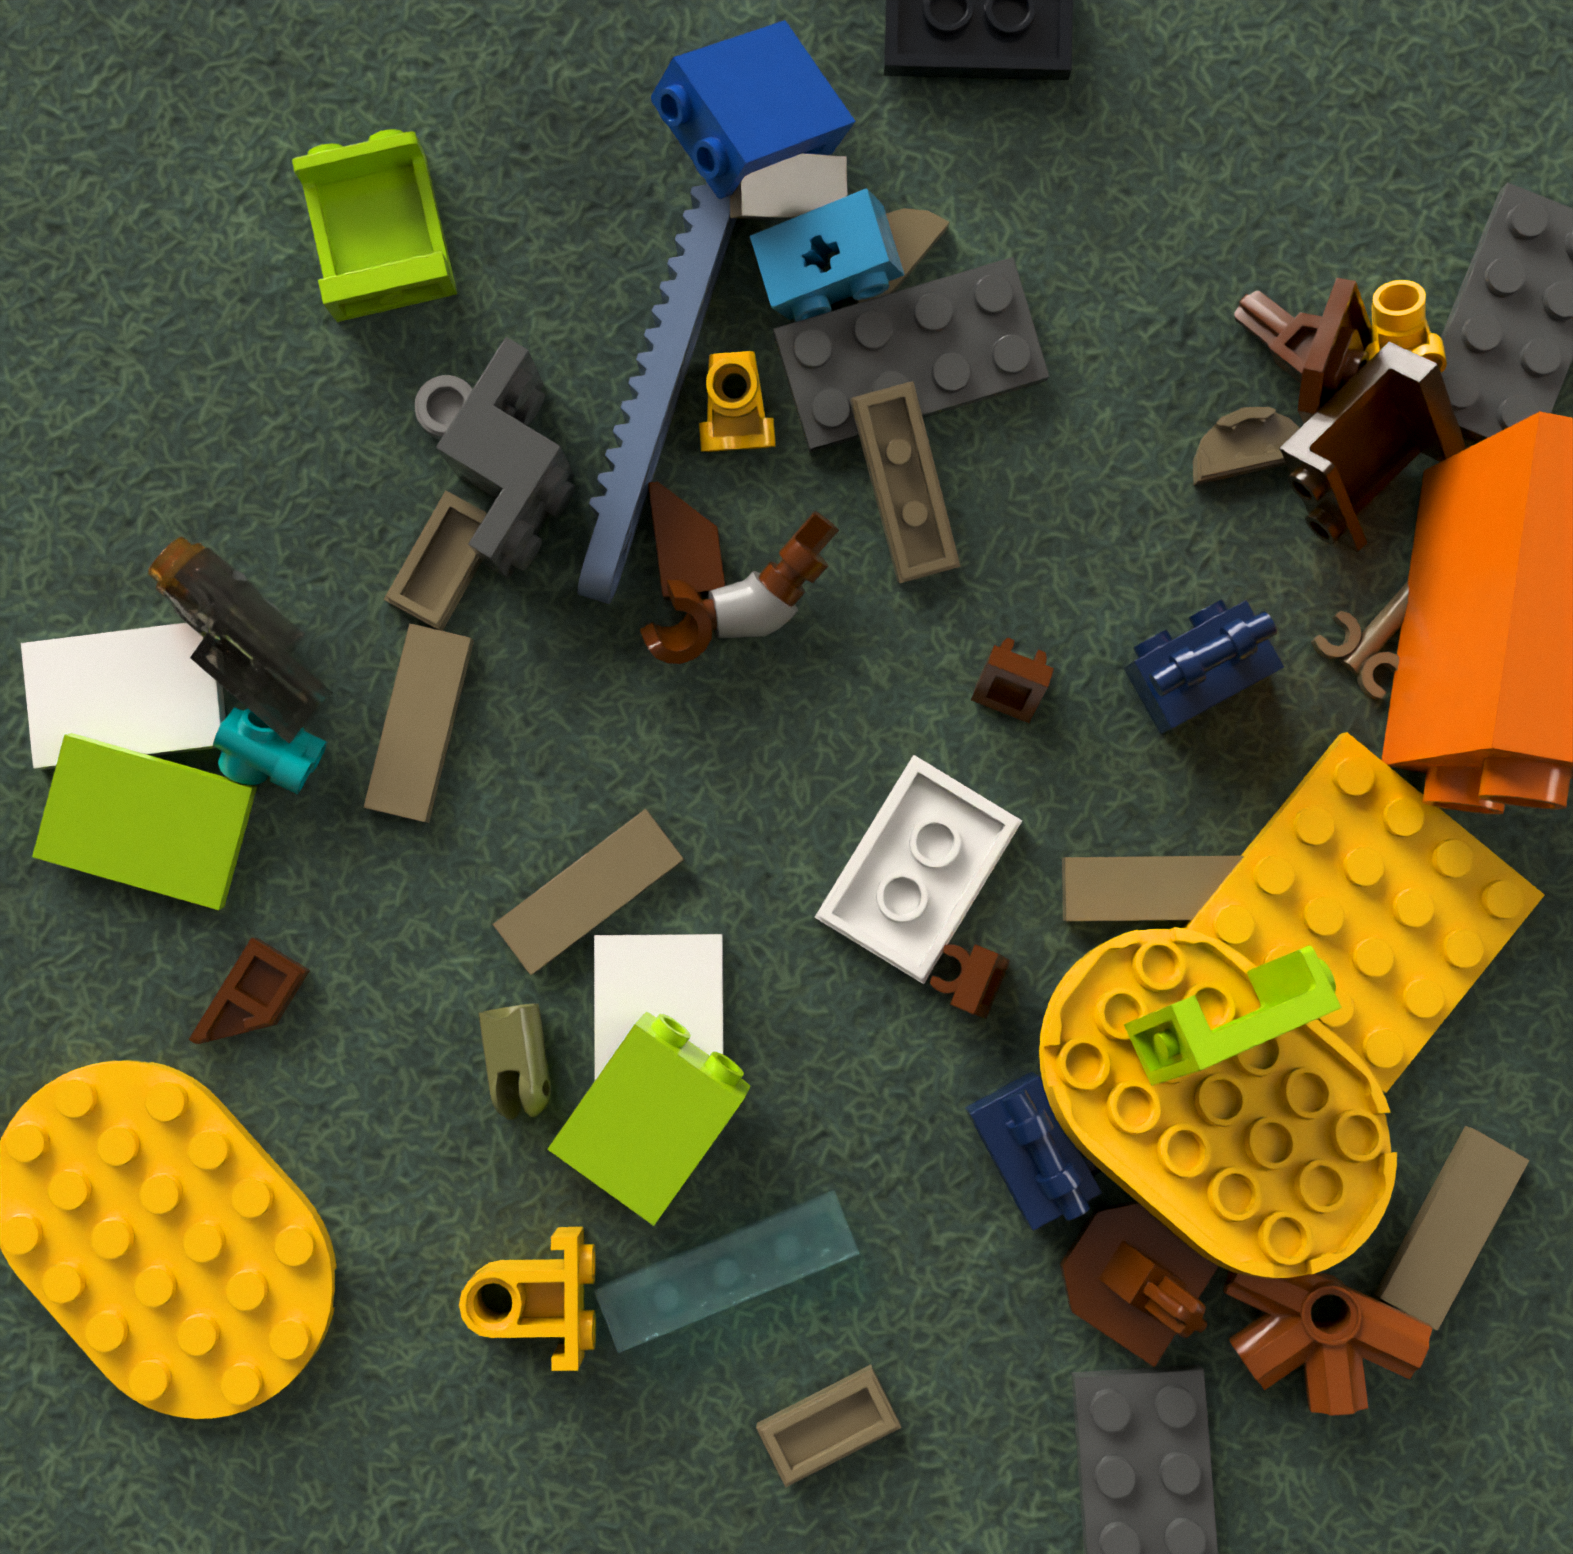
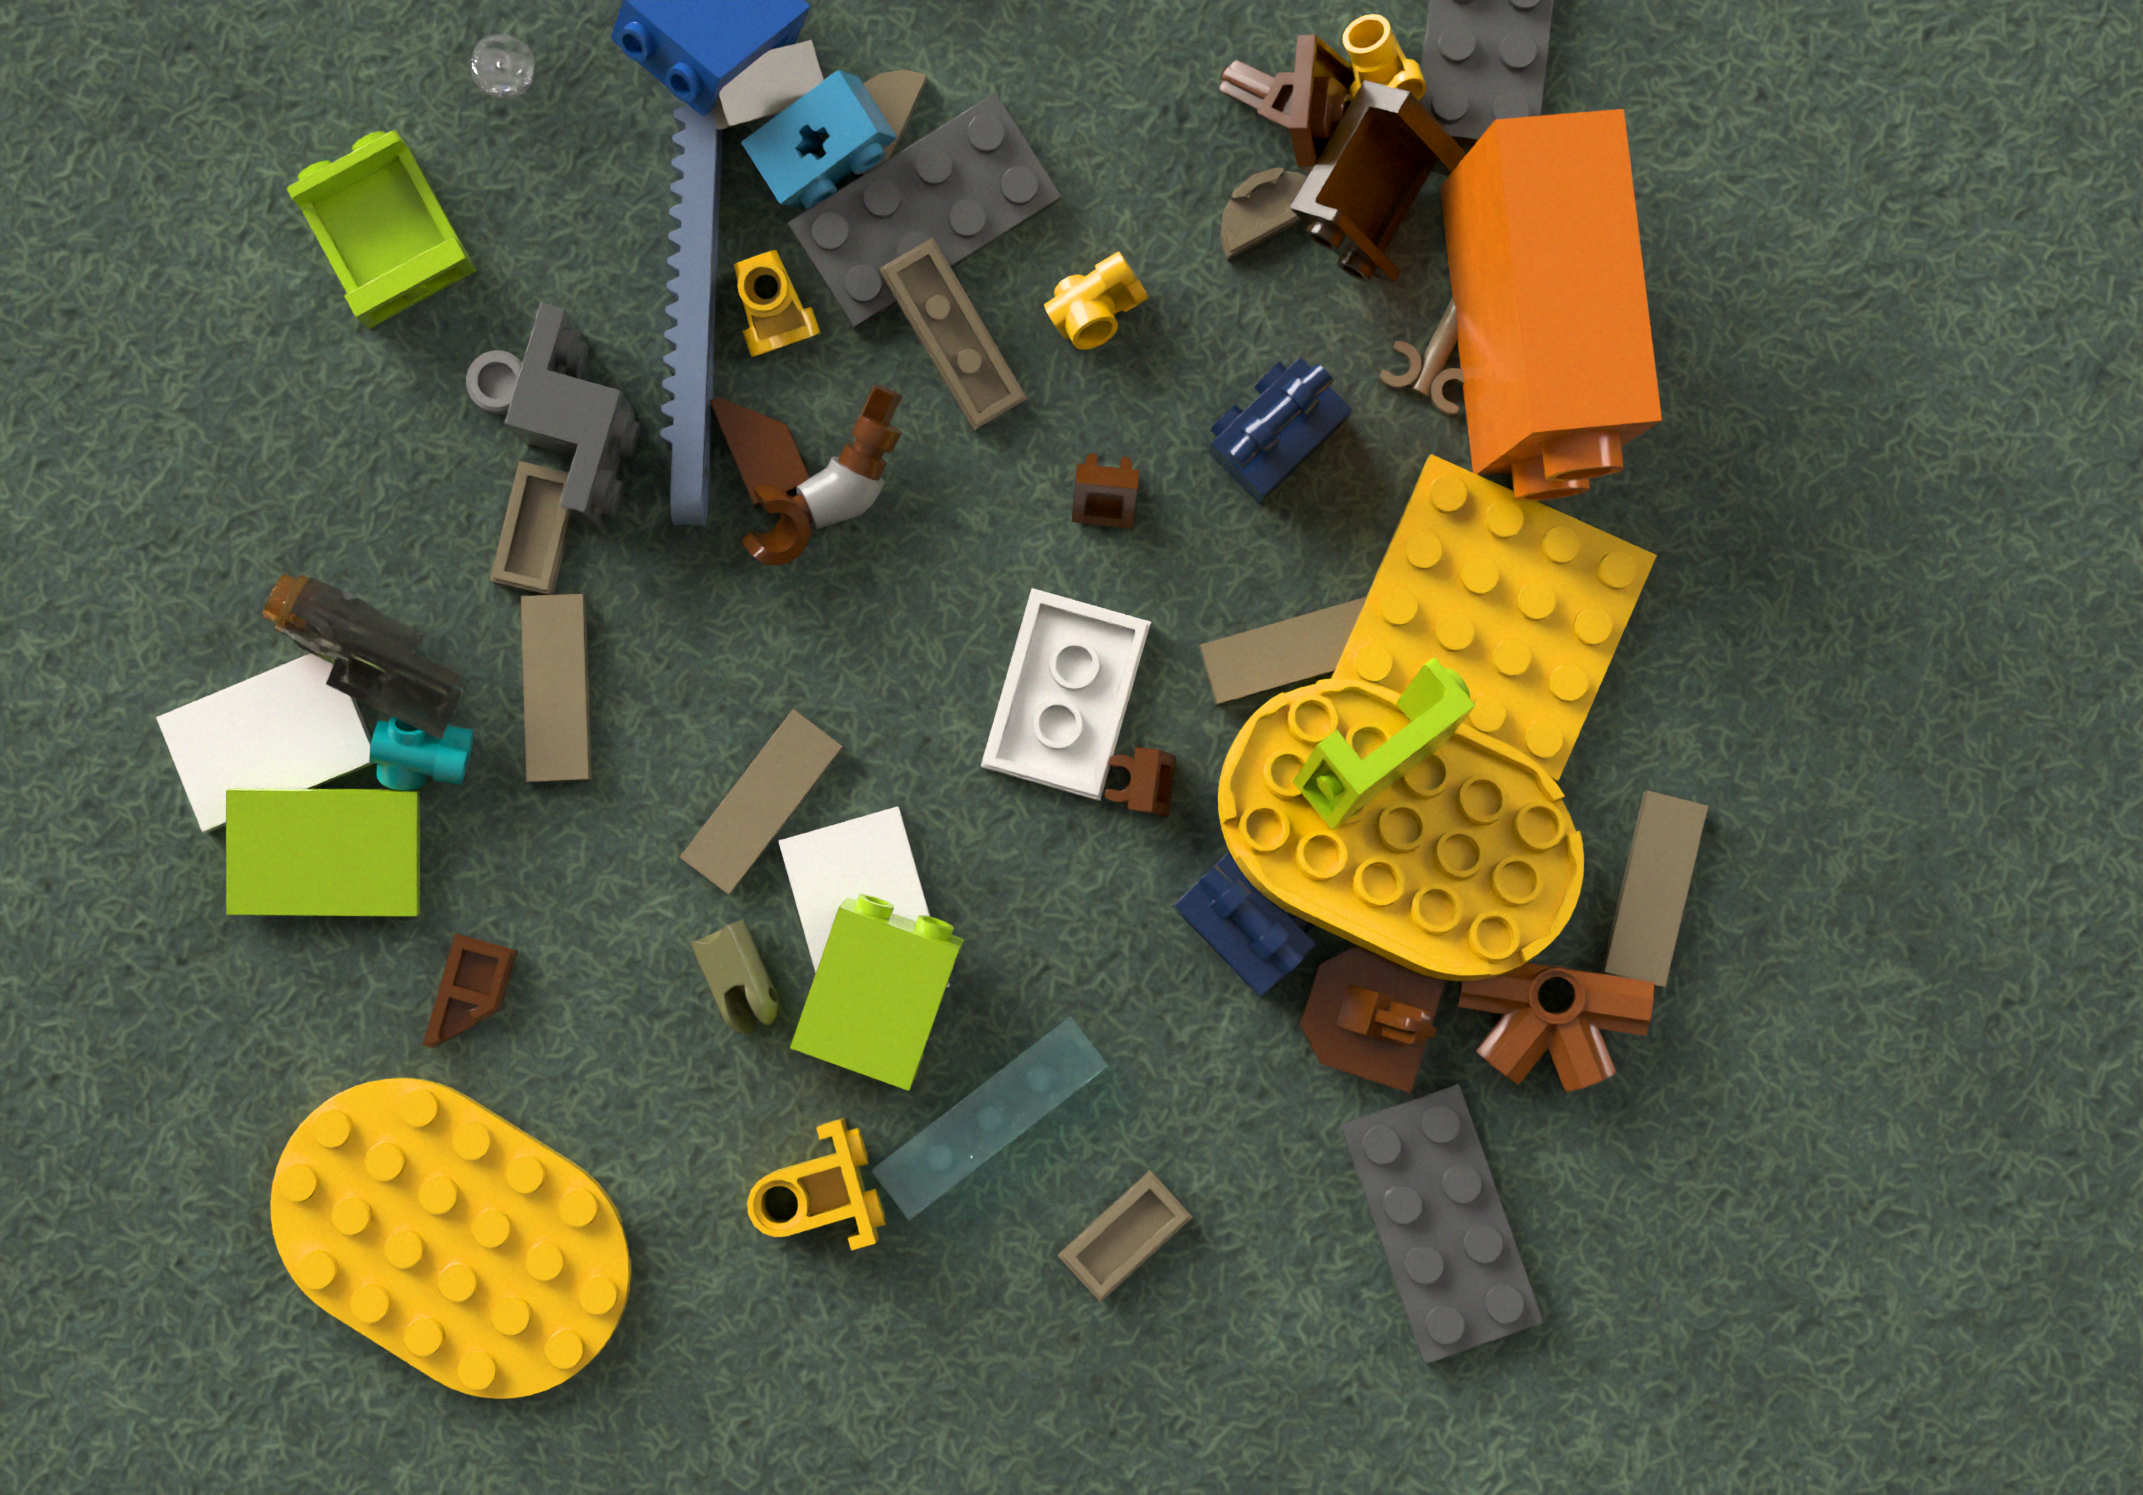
camera: 20 degrees left, 0 degrees up
none -> clear tile [471,34,535,98]
none -> yellow plate [1044,251,1149,350]

